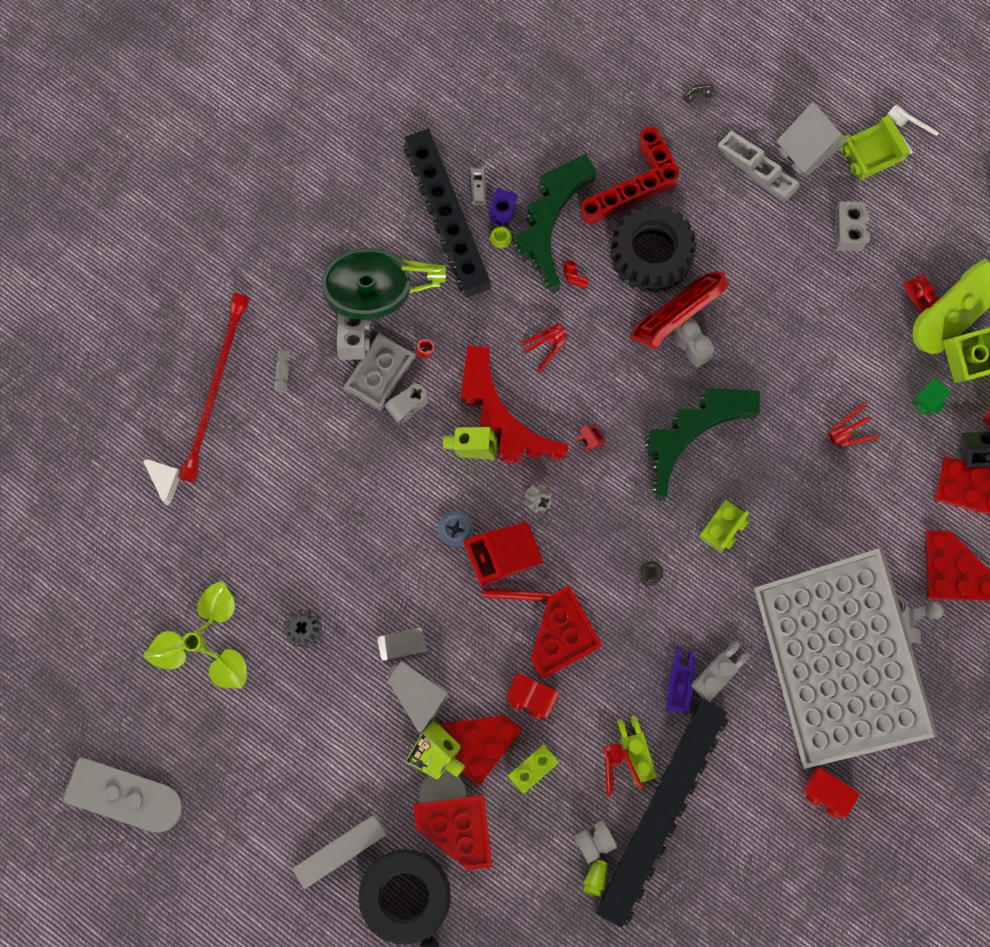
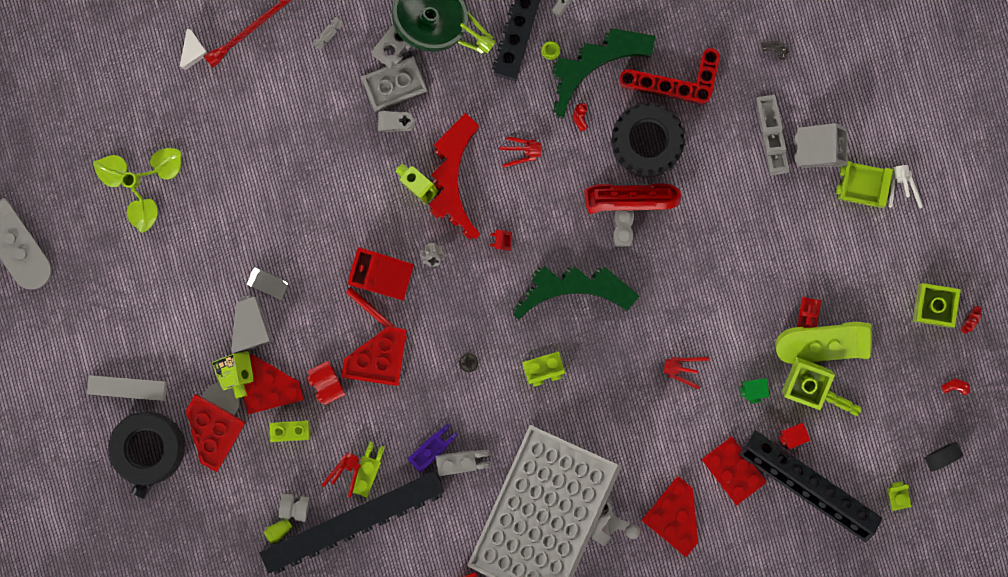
camera: 40 degrees right, 10 degrees up
dark grey gear [283,609,322,649] -> none
red hinge [416,339,435,359] -> none
sand blue gear [437,511,474,547] -> none
dark purple brick [489,188,518,226] -> none
light grey brick [835,201,870,251] -> none

